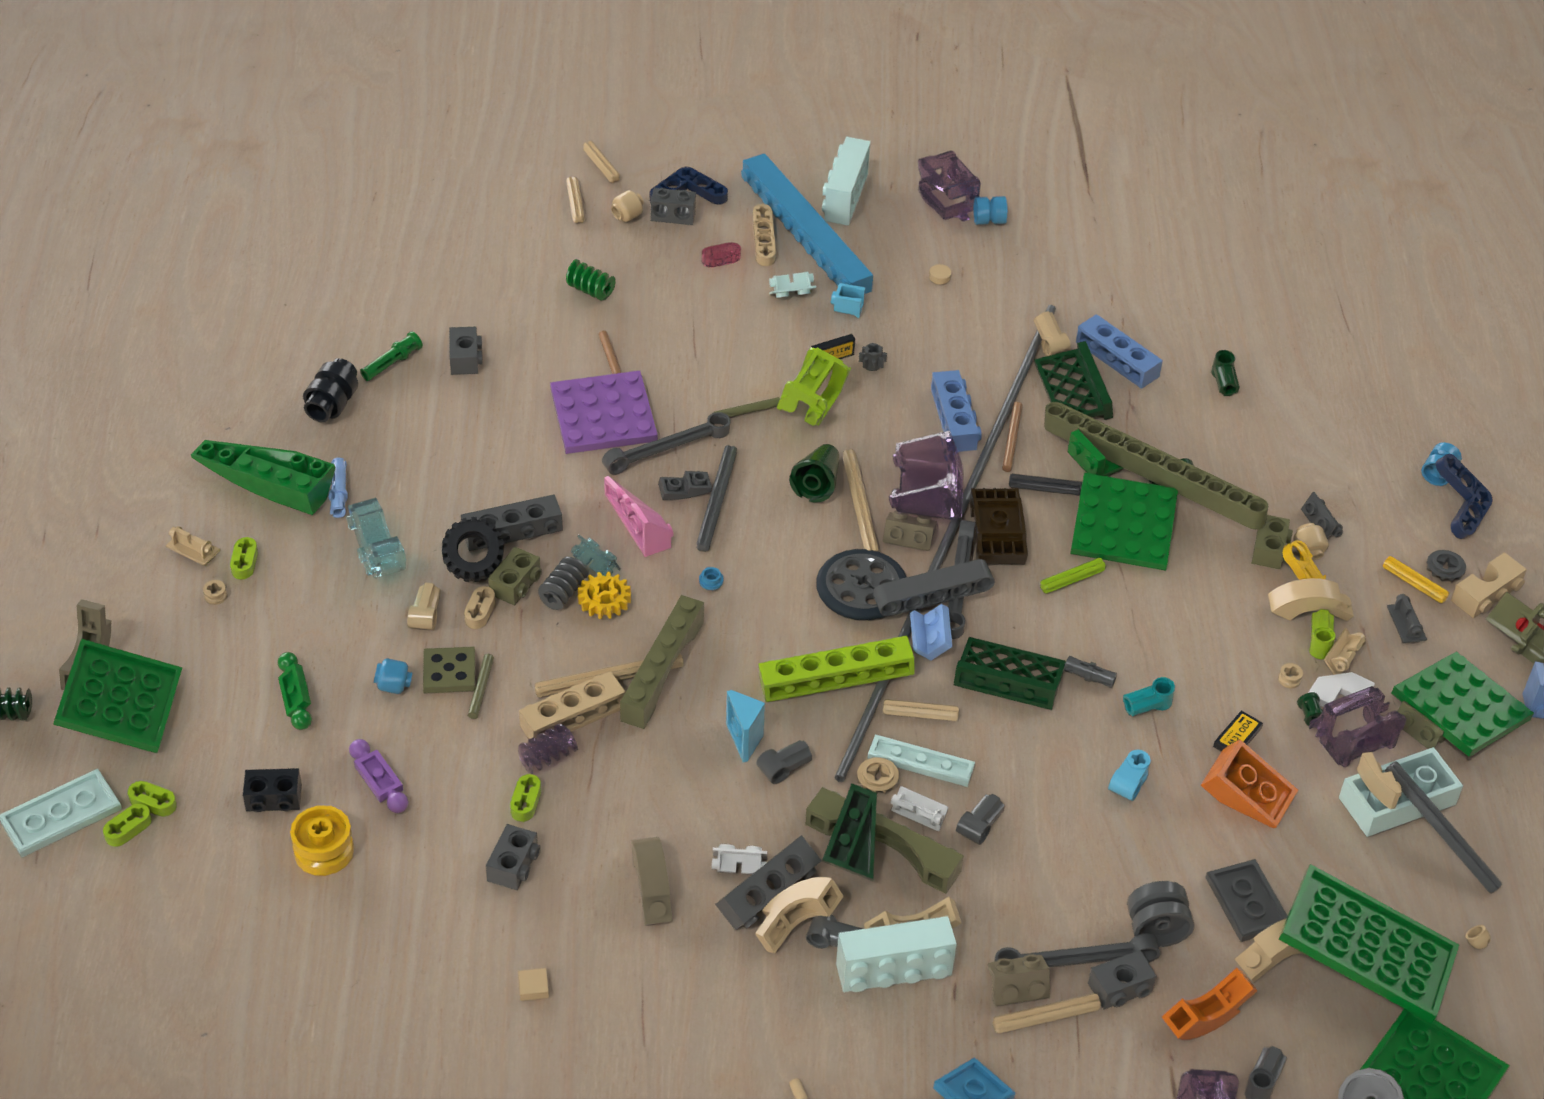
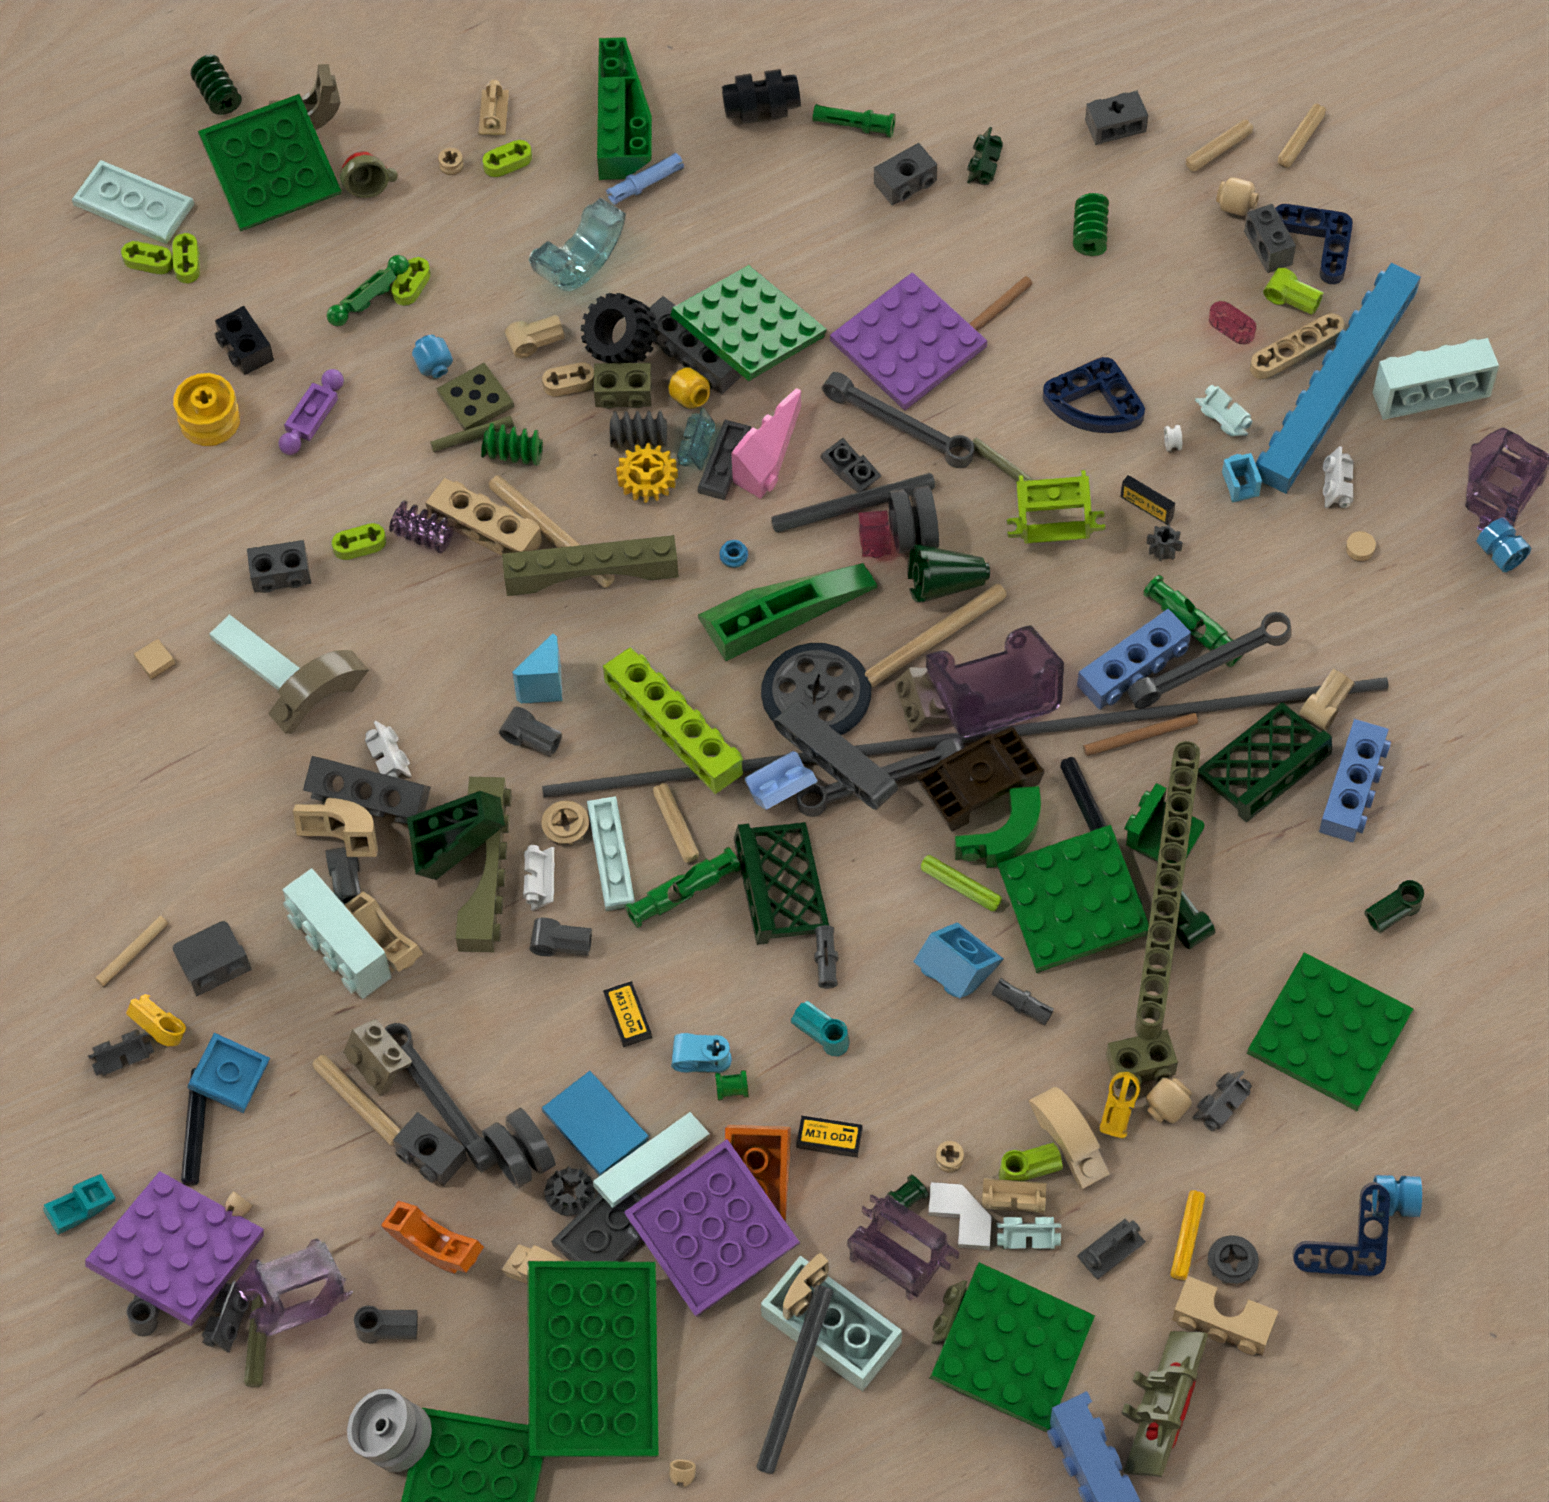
camera: 65 degrees right, 15 degrees up
none -> dark grey bracket [173,921,252,997]
none -> light aqua tile [209,614,300,690]
none -> olive piece [340,151,398,198]
none -> lime beam [392,257,431,306]
none -> green piece [481,423,543,466]
none -> dark azure tile [542,1071,649,1176]
none -> dark grey gear [544,1166,595,1216]
none -> light aqua tile [593,1112,710,1208]
none -> tile [603,981,652,1047]
none -> medium lavender plate [624,1139,800,1317]
none -> green piece [625,847,741,928]
none -> yellow head [668,367,710,409]
none -> plate [670,265,827,381]
none -> dark grey tile [698,419,751,500]
none -> green wedge [698,563,878,662]
none -> green bush [715,1070,749,1101]
none -> clear pink brick [858,510,891,558]
none -> dark grey wheel [888,485,939,554]
none -> dark azure slope [913,922,1004,999]
none -> green arch [954,786,1041,868]
none -> dark green hinge [967,127,1003,185]
none -> dark grey pin [991,978,1054,1026]
none -> light aqua hinge [996,1217,1061,1249]
none -> dark blue beam [1042,357,1145,433]
none -> dark grey brick [1085,90,1148,145]
none -> dark grey piece [1127,612,1292,709]
none -> green piece [1143,575,1243,667]
none -> white bush [1164,425,1183,452]
none -> green plate [1247,952,1414,1111]
none -> lime piece [1263,268,1324,315]
none -> white hinge [1323,446,1353,508]

